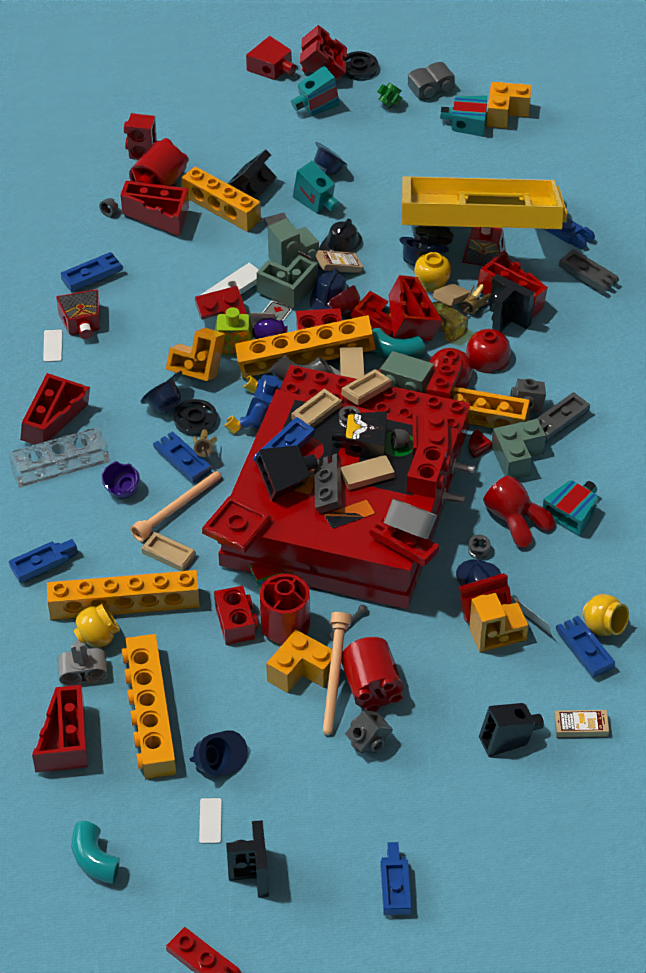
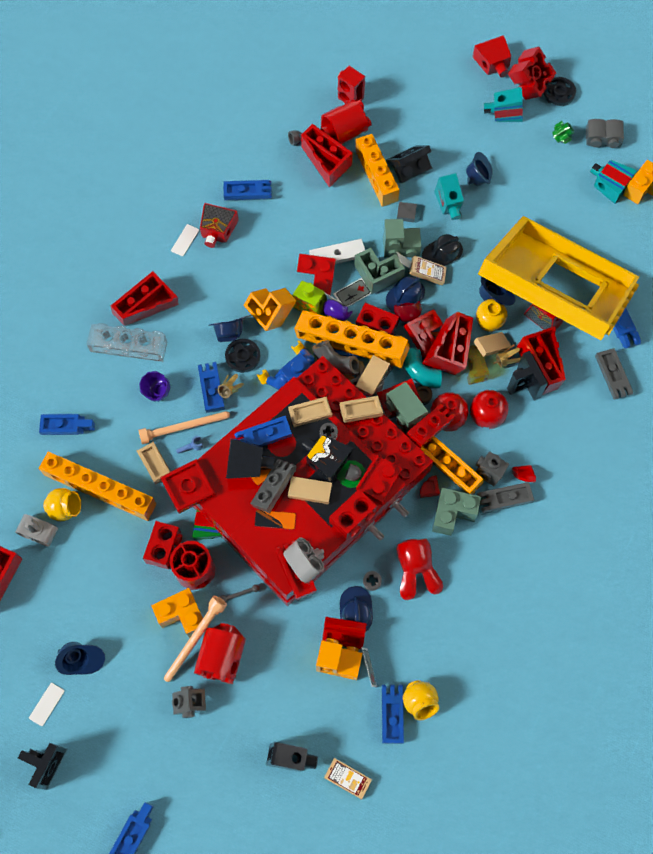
camera: 30 degrees right, 20 degrees up
light orange brick [122,634,176,779] -> none
teal torso [543,480,598,537] -> none
none -> medium blue hand [176,436,203,454]
none -> red tile [512,465,536,482]

